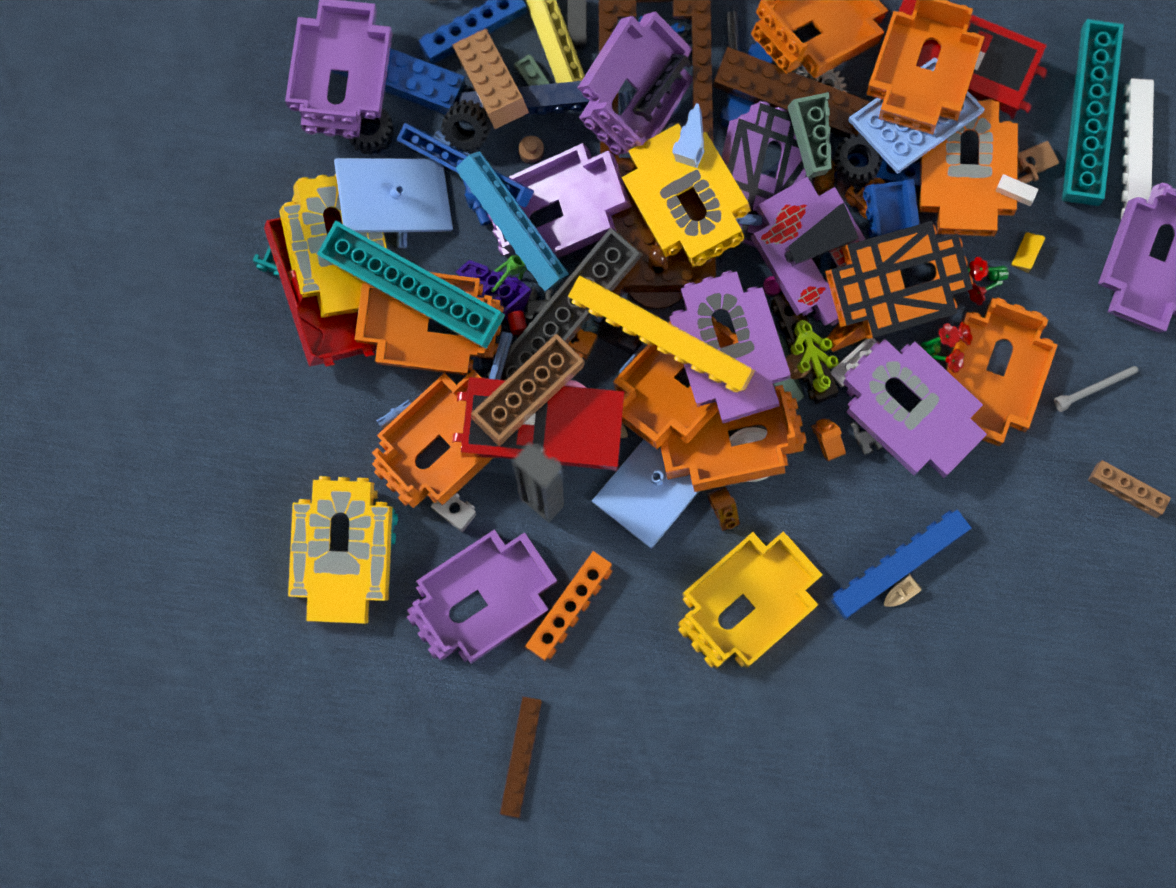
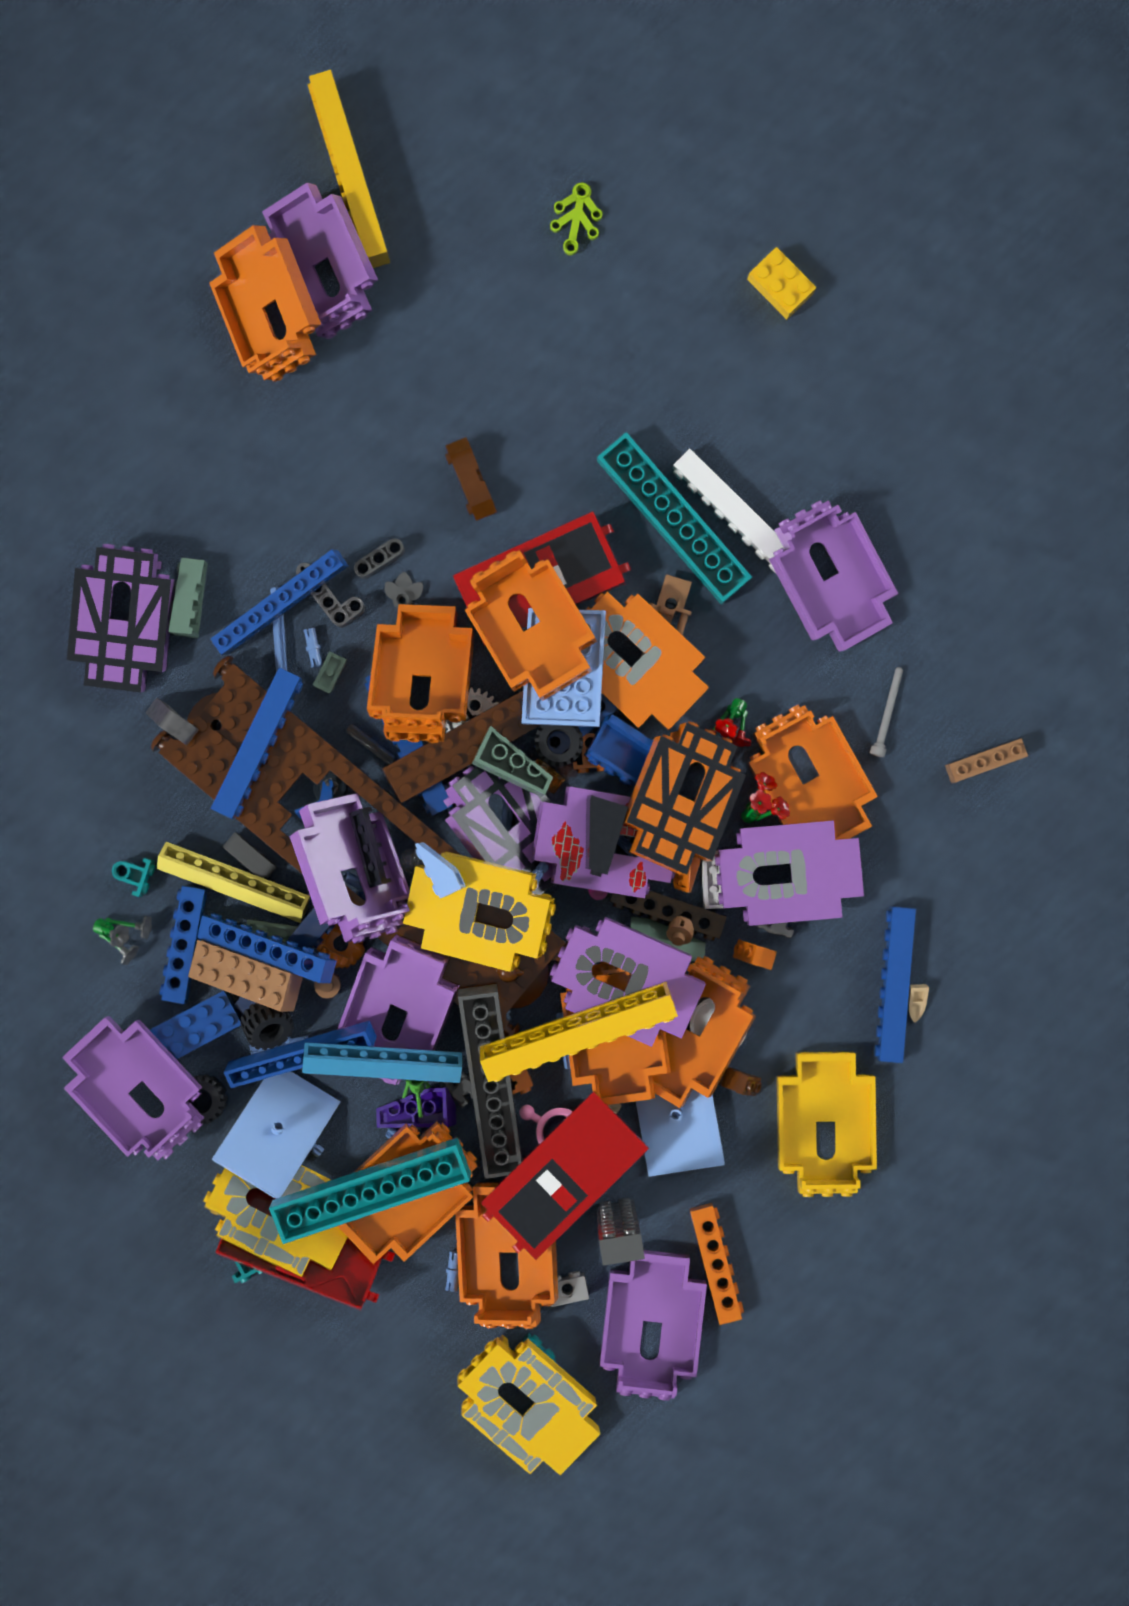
camera: 50 degrees left, 10 degrees up
medium nougat brick [471,334,584,447] -> none
medium blue axle [489,332,513,380] -> none
reddish brown plate [500,697,542,818] -> none
red piece [507,311,527,338] -> none
lime plant [791,320,839,392] -> none
white slope [995,174,1038,206] -> none
yellow slope [1011,232,1045,273] -> none
none -> blue brick [197,913,337,983]
none -> orange piece [317,924,365,969]

